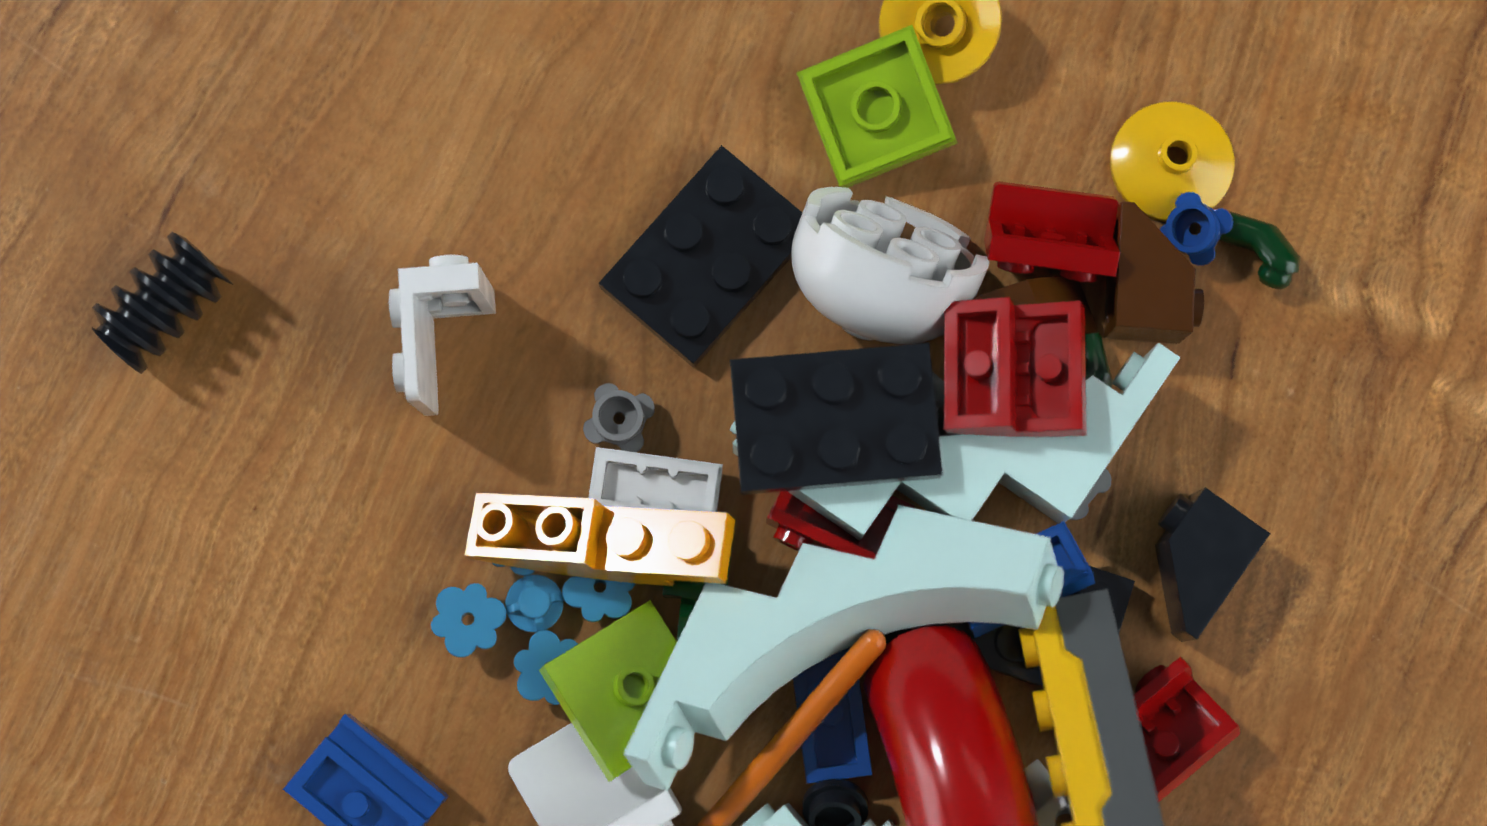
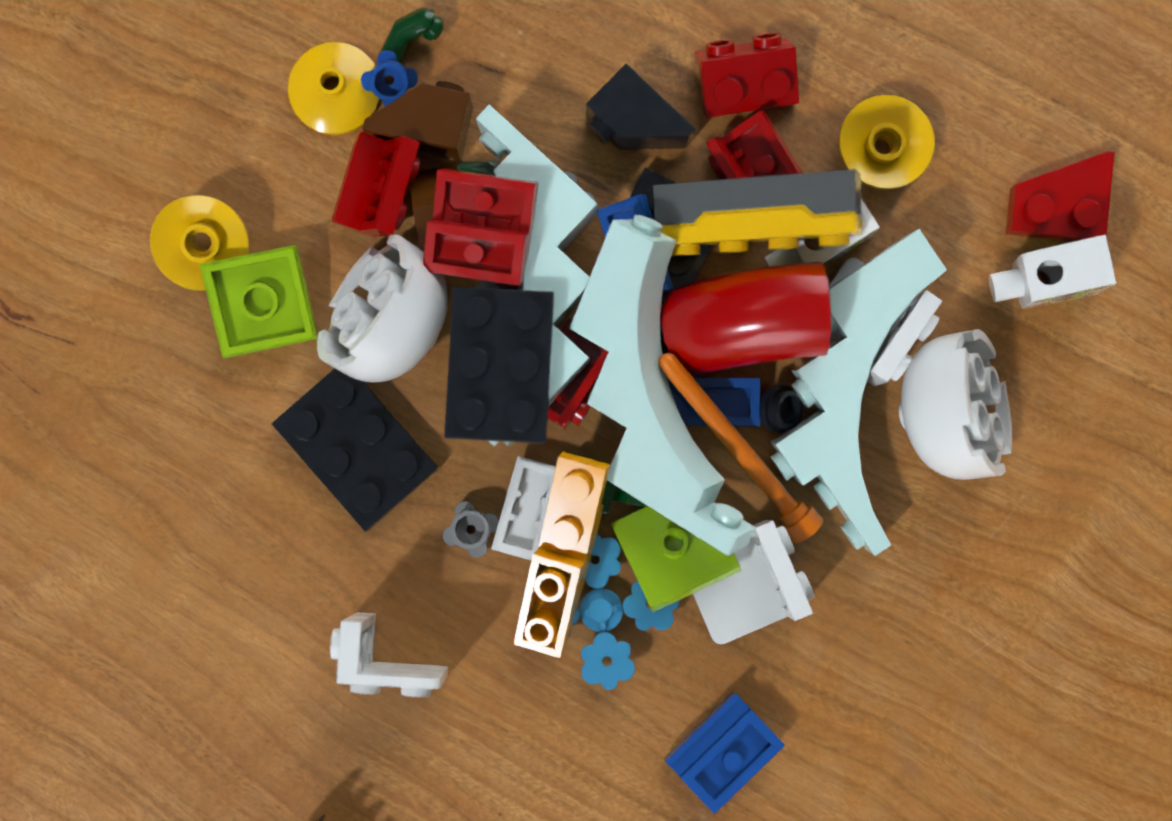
camera: 80 degrees left, 5 degrees up
none -> red bracket [694,33,799,118]

